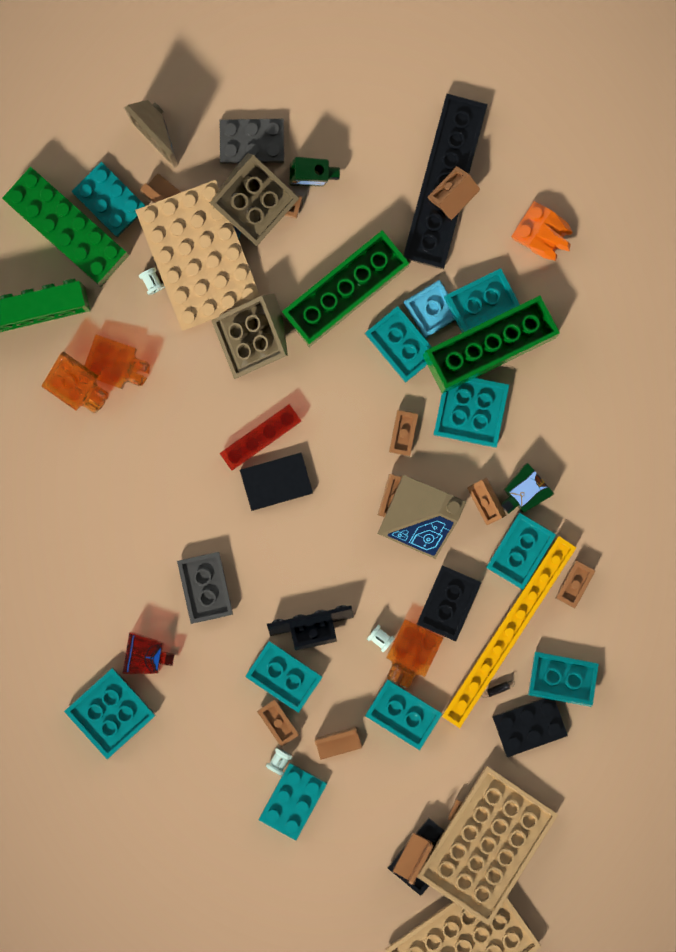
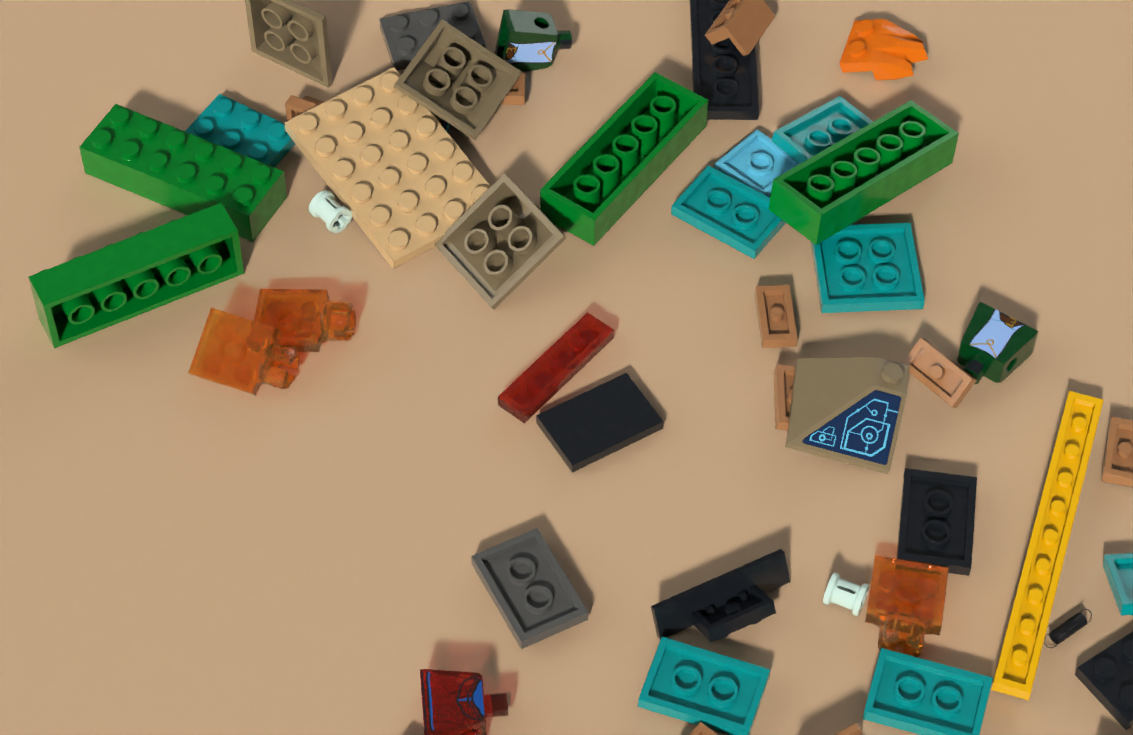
camera: 15 degrees left, 35 degrees down
teal plate [486,513,556,590] -> none

